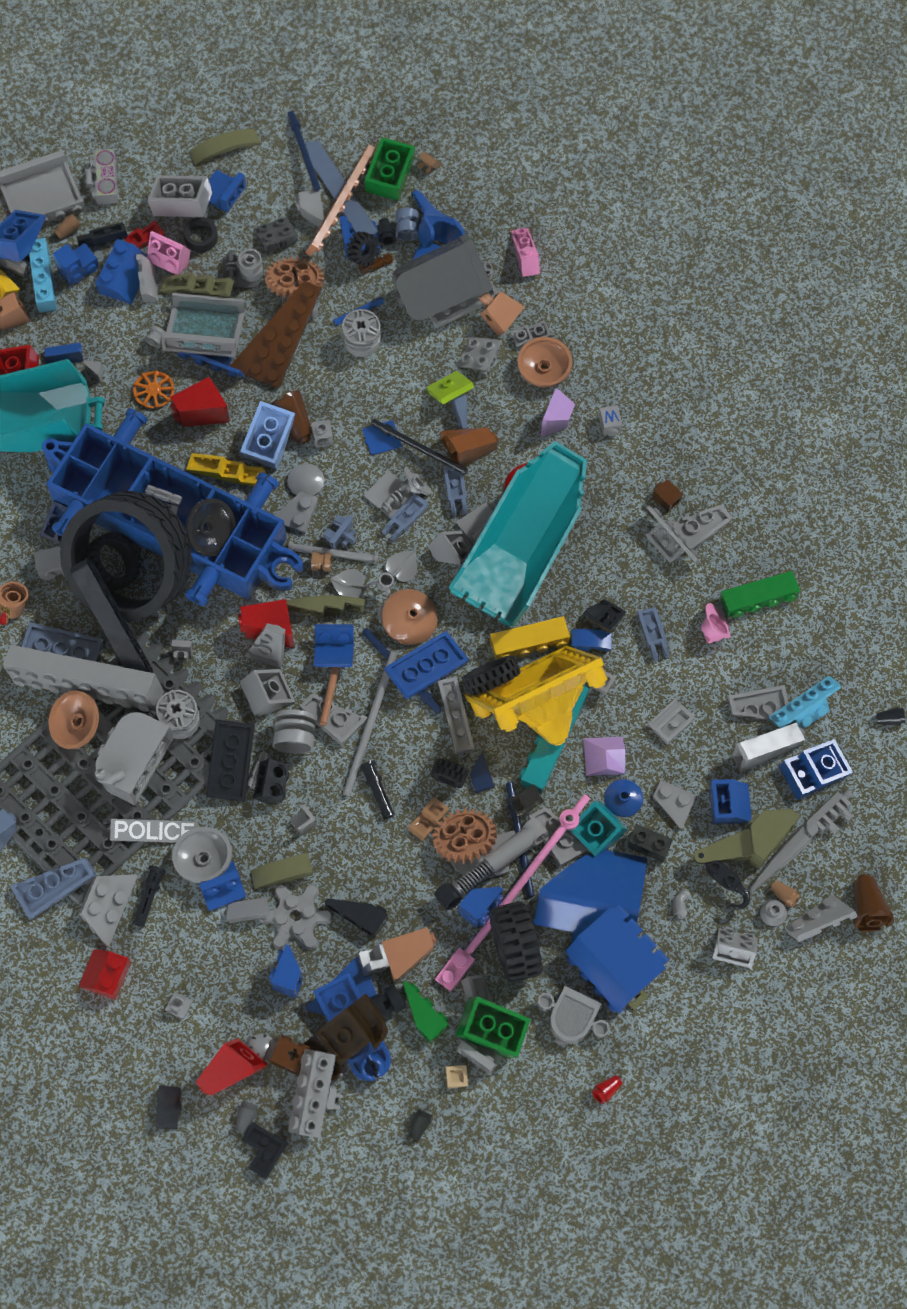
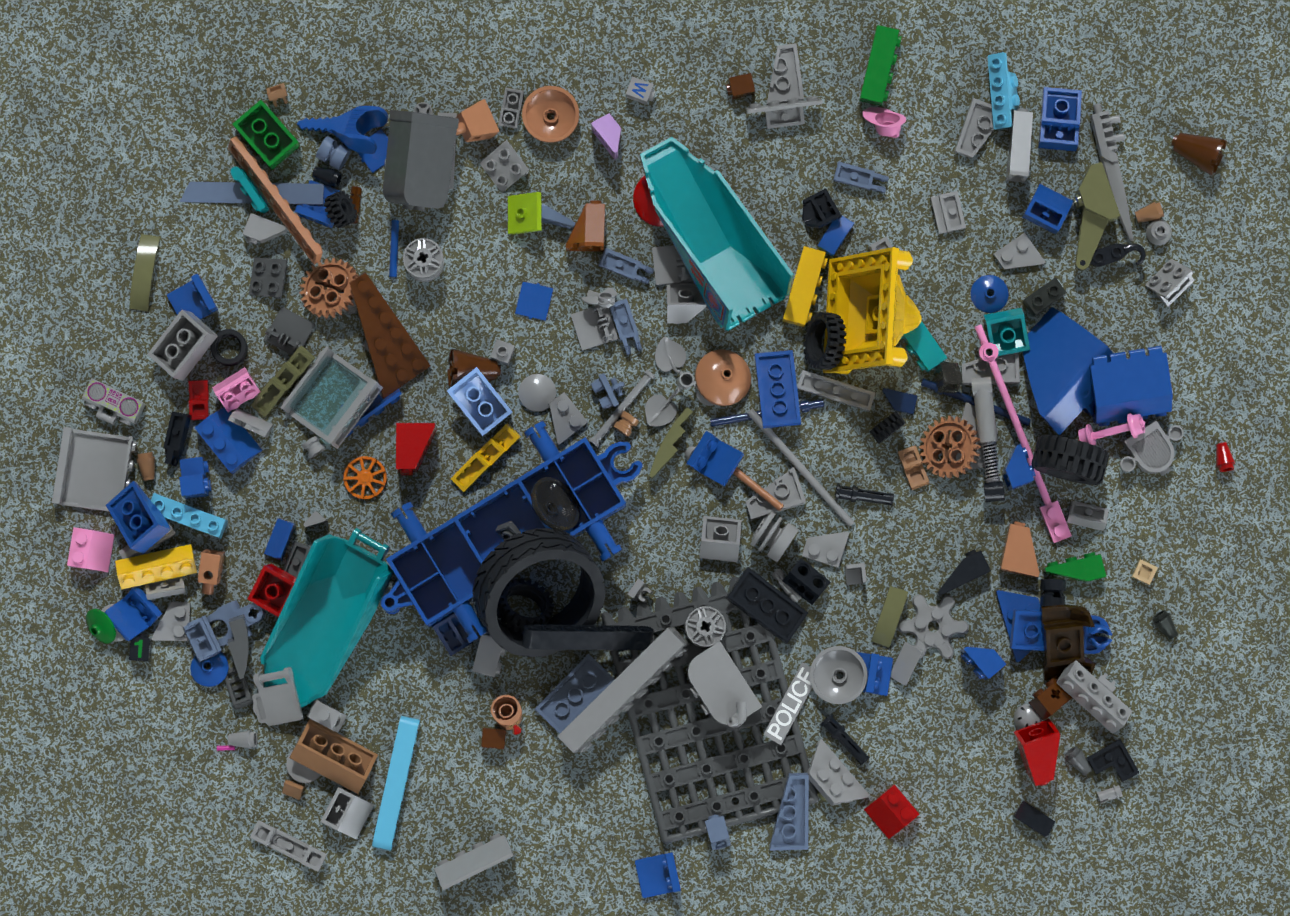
camera: 60 degrees left, 15 degrees up
nougat dish [49,690,99,749] -> none
light grey axle [145,485,182,506] -> none
light grey tile [165,992,193,1020] -> none
light grey wheel [238,249,263,282] -> none
red slope [238,599,294,648] -> none
light grey wing [245,623,286,669] -> none
dark blue bar [288,111,321,192] -> none
light grey panel [357,944,390,976] -> none
black bar [370,419,468,475] -> none
green brick [455,996,531,1058] -> none
light grey bracket [457,1040,502,1075] -> none
bright pink slope [511,228,540,277] -> none
lavender slope [583,737,625,776] -> none
light grey arm [672,888,690,918] -> none
light grey wing [786,895,857,942] -> none
black cone [876,707,905,726] -> none
none -> teal hinge [231,166,270,214]
none -> light grey wing [802,532,849,568]
none -> bright pink piece [1078,413,1146,446]
none -> light grey pin [1097,785,1123,804]

